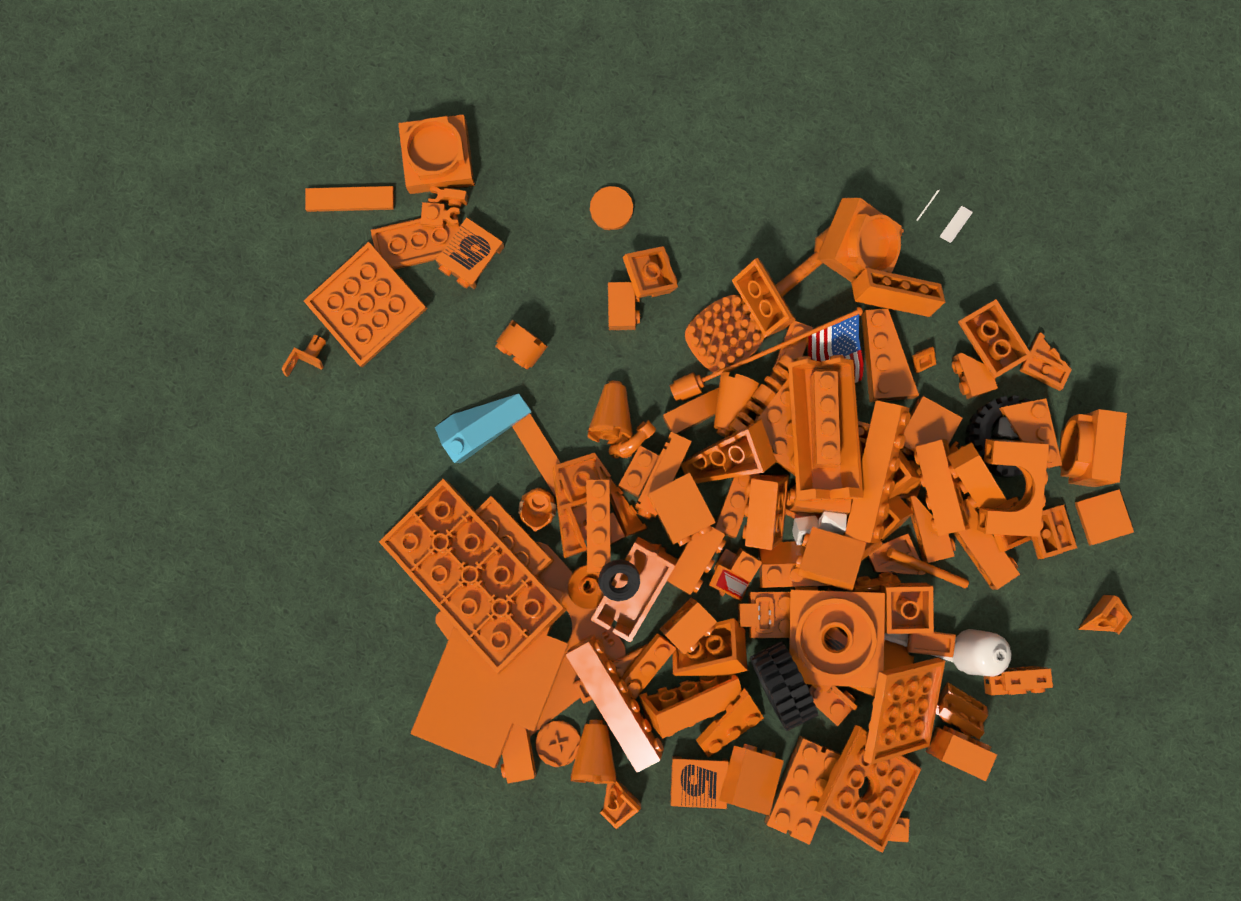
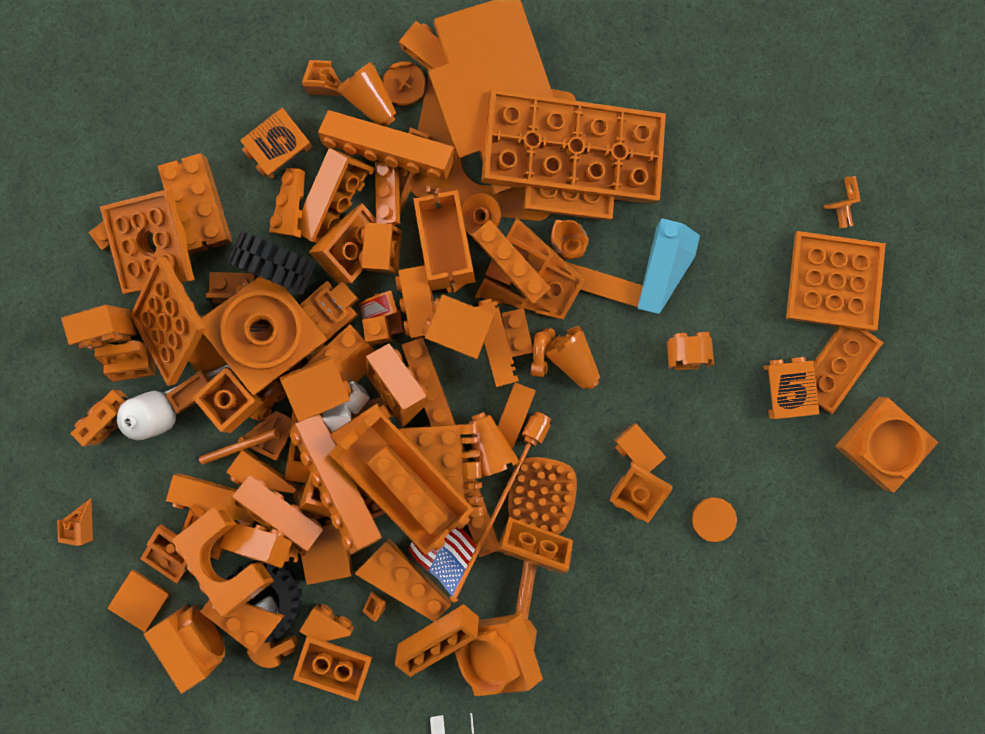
camera: 135 degrees right, 5 degrees up
orange tile [305,186,394,212] -> none
orange plate [420,202,460,228] -> none
orange plate [428,187,468,208] -> none
black tyre [598,559,640,602] -> none
orange wedge [681,419,776,484] -> none
orange brick [719,744,784,816] -> none
orange wing [1020,332,1071,391] -> none
none -> orange brick [247,634,299,668]

